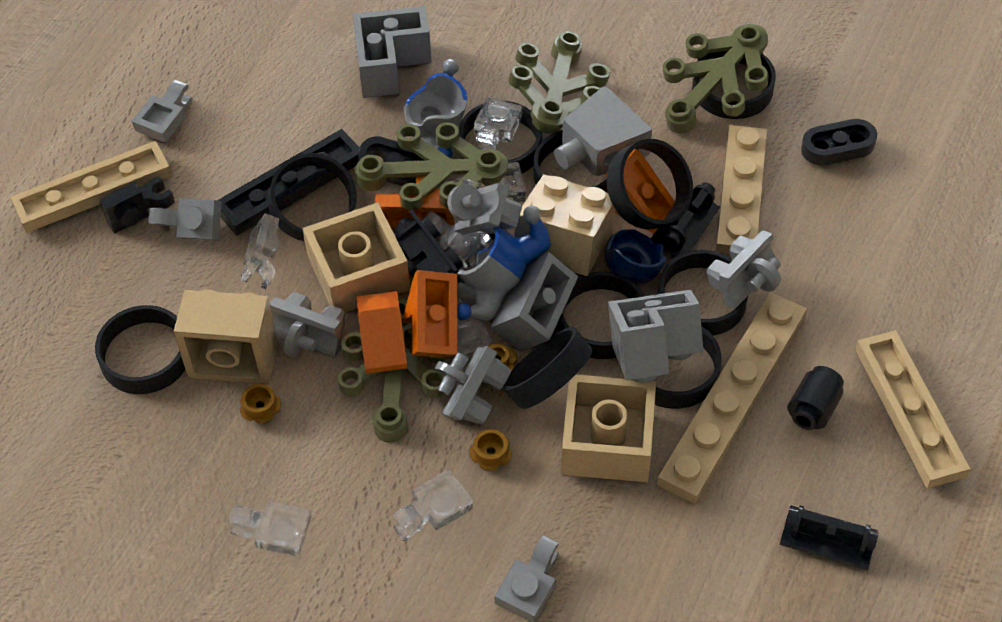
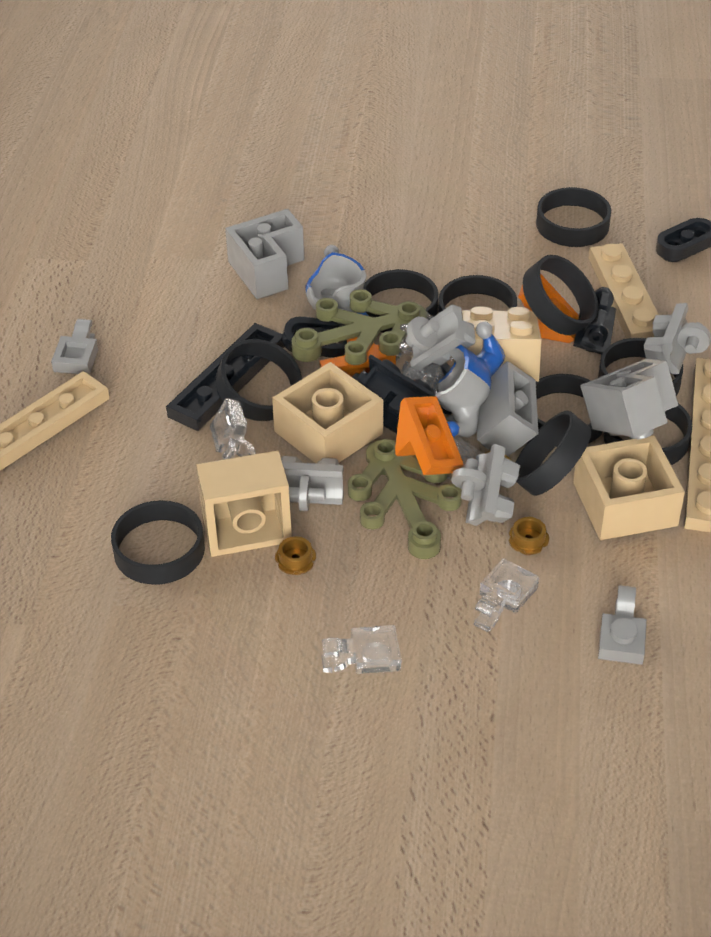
camera: 20 degrees left, 10 degrees down
black plate [99,177,175,234] -> none
light grey plate [148,198,222,241] -> none
orange slope [356,291,407,374] -> none
clear plate [474,97,523,150] -> none
olive plant [509,31,611,134] -> none
light grey torso [554,86,652,176] -> none
dark blue hair [604,229,667,285] -> none
olive plant [662,24,768,133] -> none

